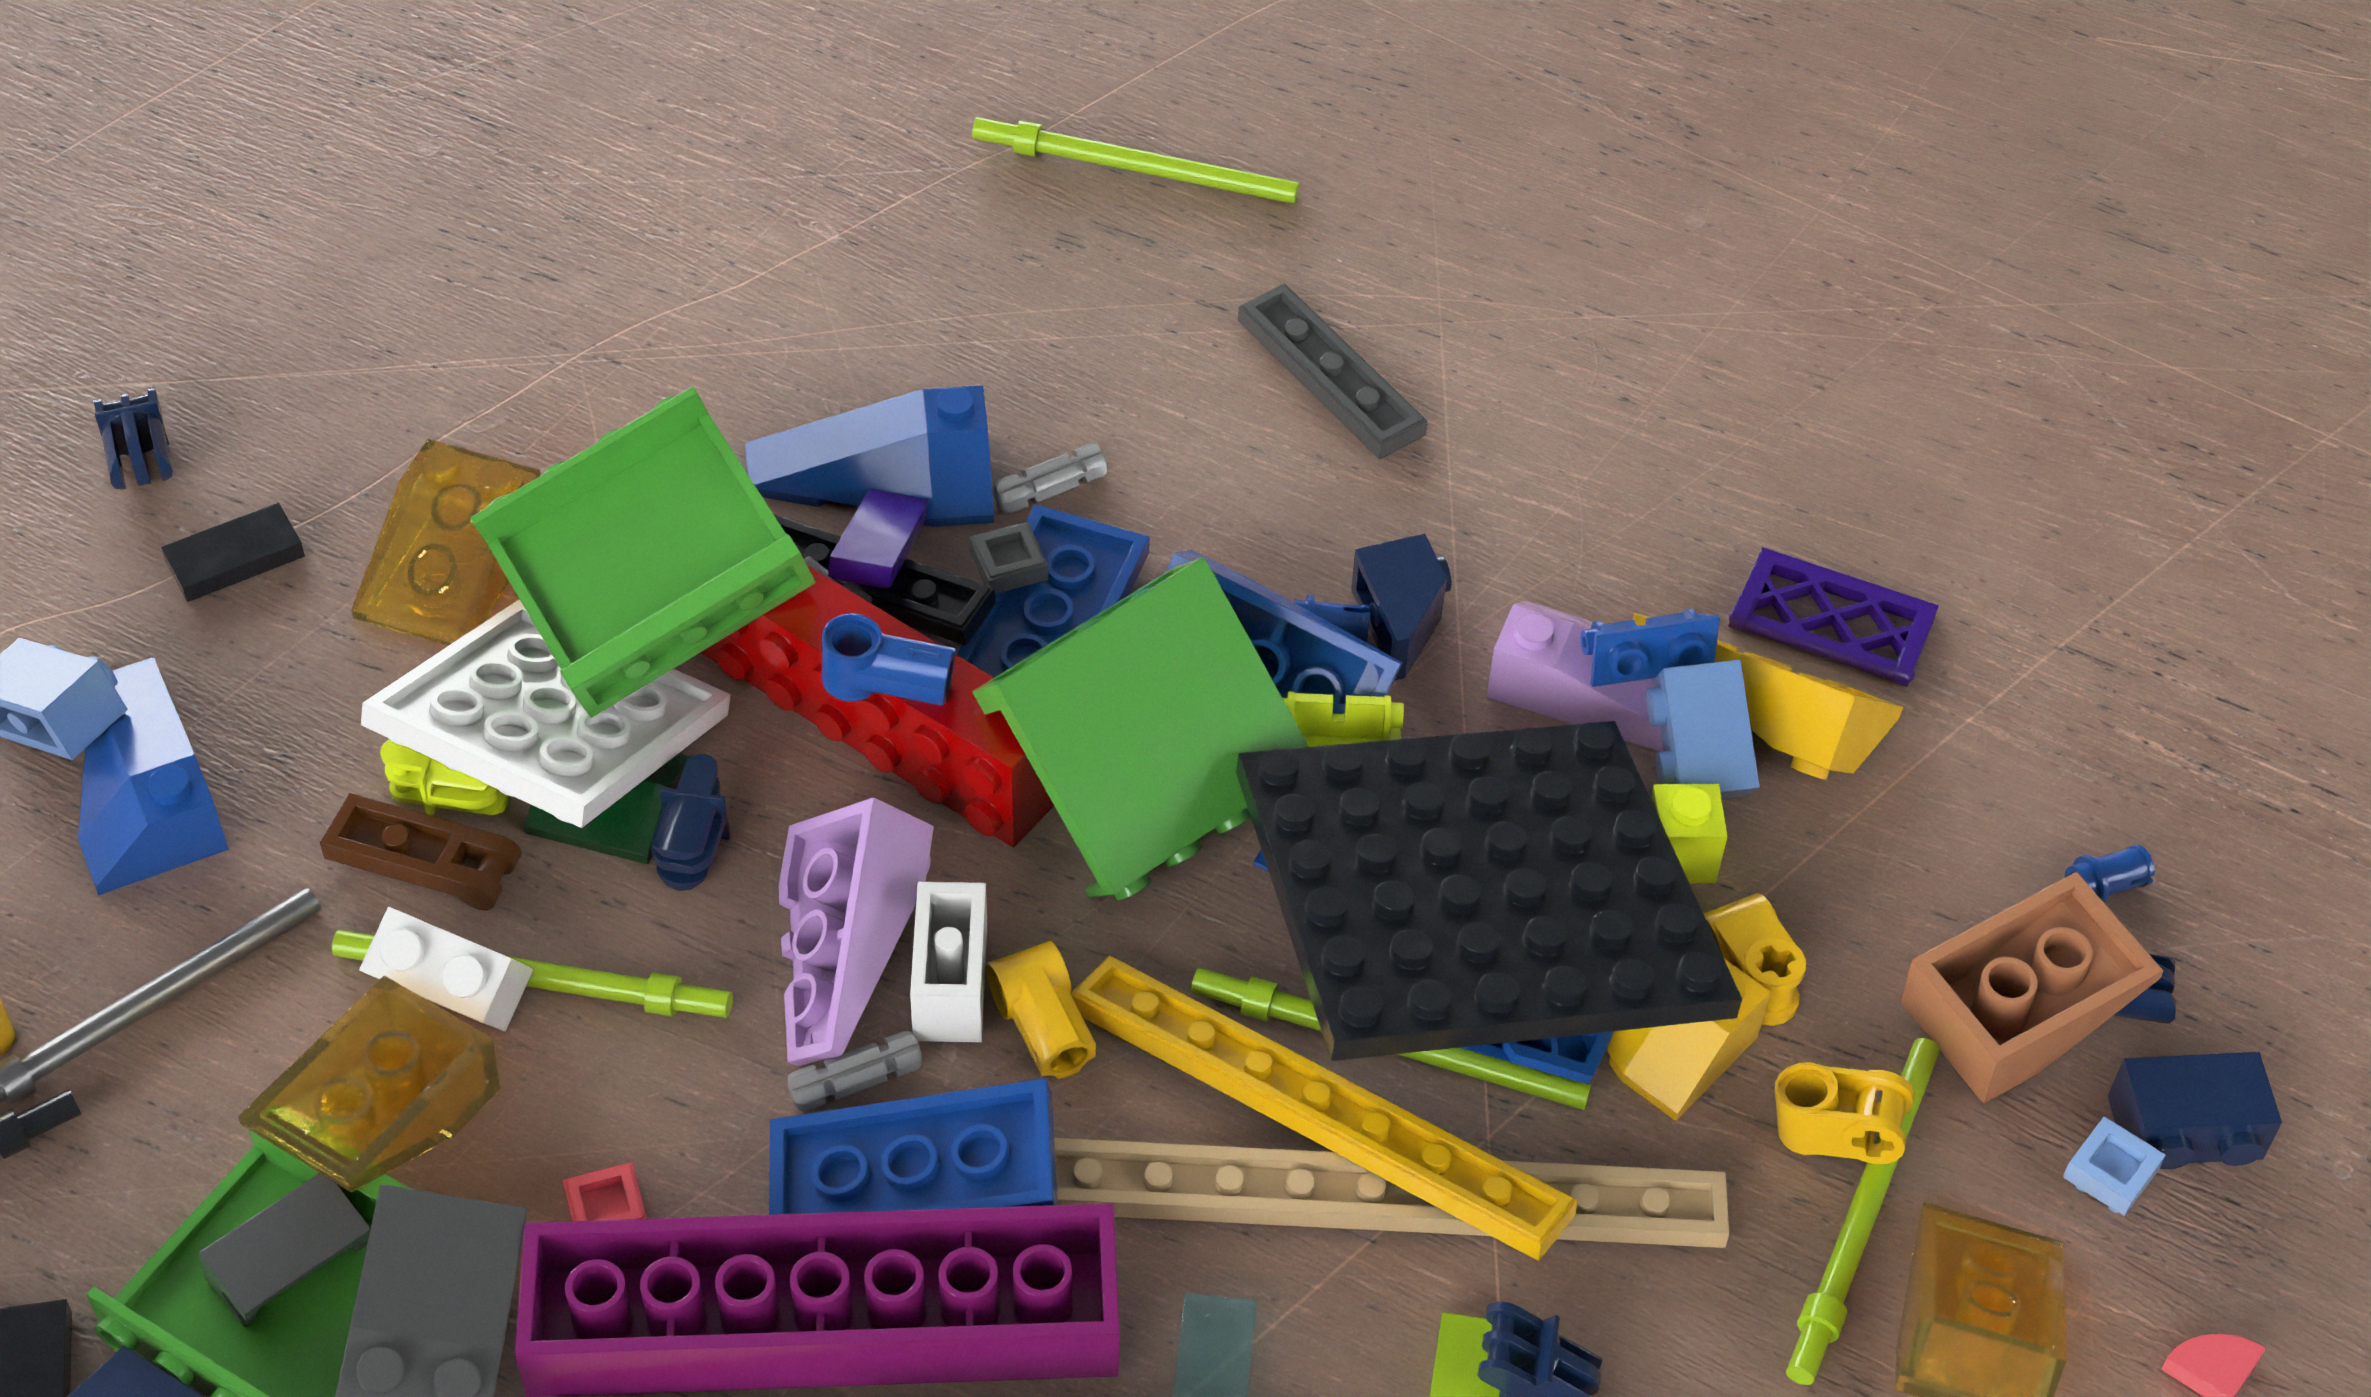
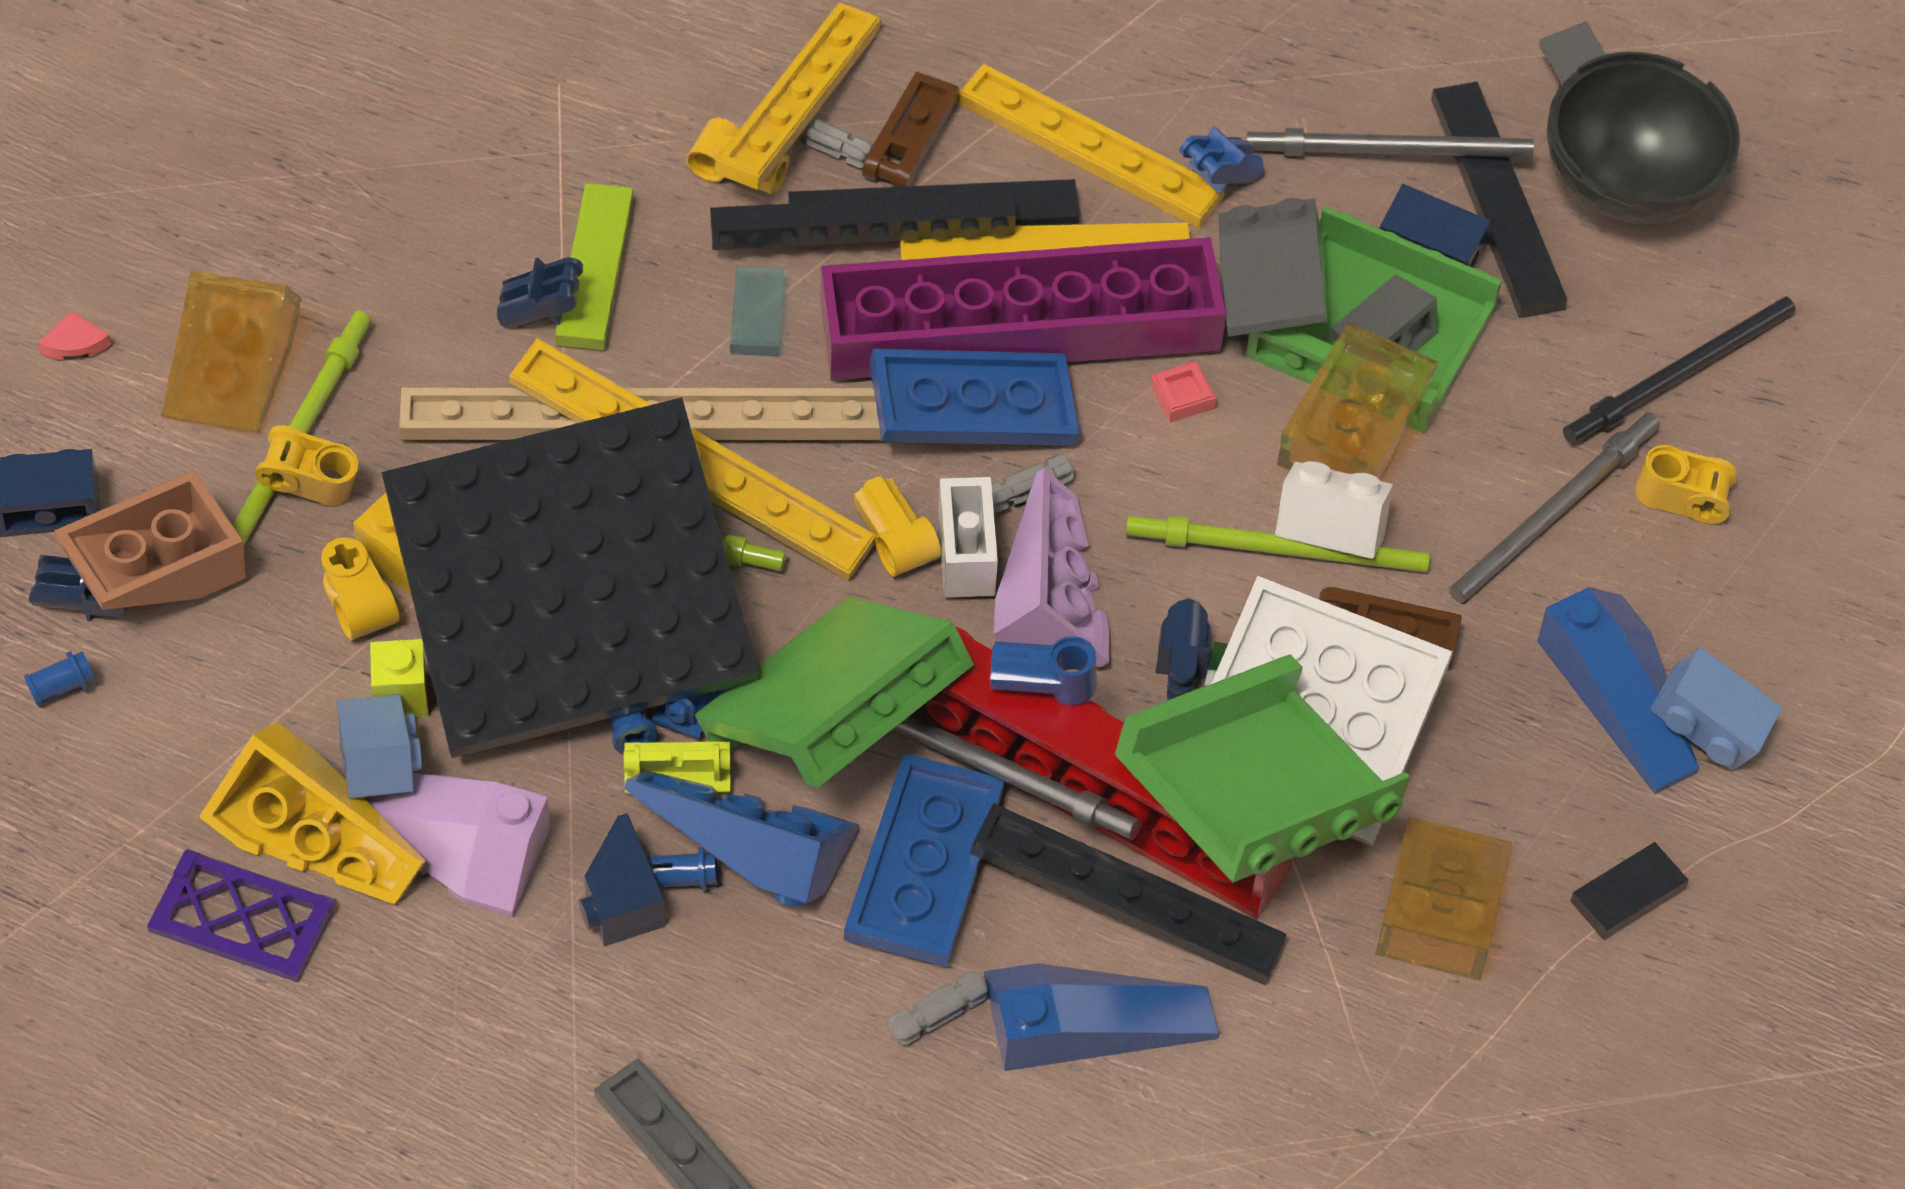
camera: 175 degrees right, 5 degrees up
dark blue arm [94,387,173,490] -> none
dark purple tile [828,489,929,589] -> none
dark grey tile [969,522,1048,594] -> none
blue hinge [1580,608,1720,687] -> none
light blue tile [2063,1116,2166,1217] -> none

